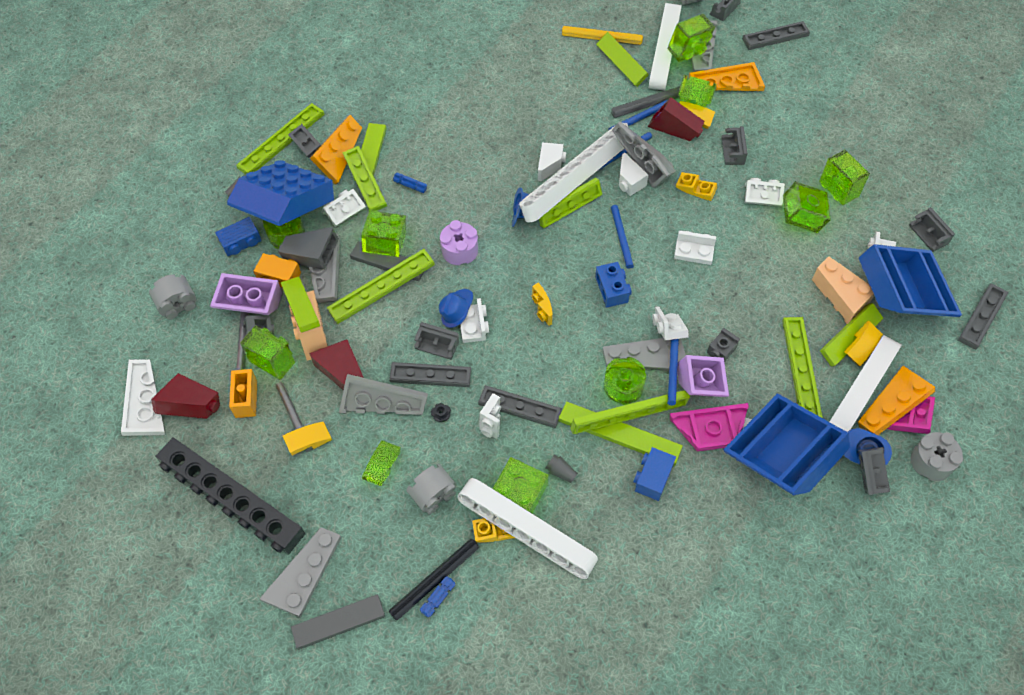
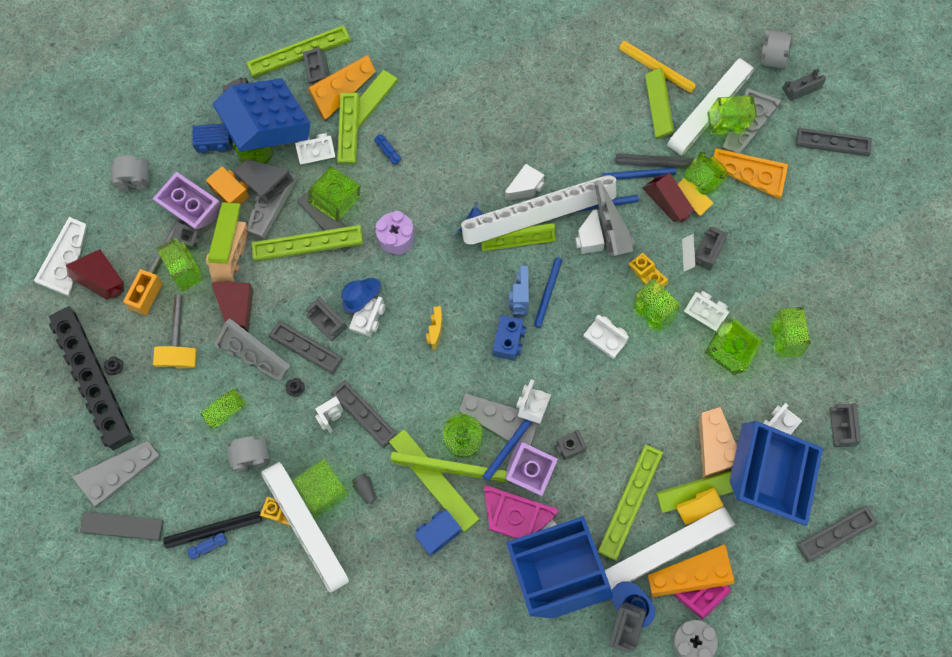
camera: 30 degrees right, 10 degrees up
none -> black plate [104,356,123,375]
none -> medium blue plate [509,266,529,318]
none -> clear neon green brick [633,278,681,332]
none -> white sticker [682,234,695,272]

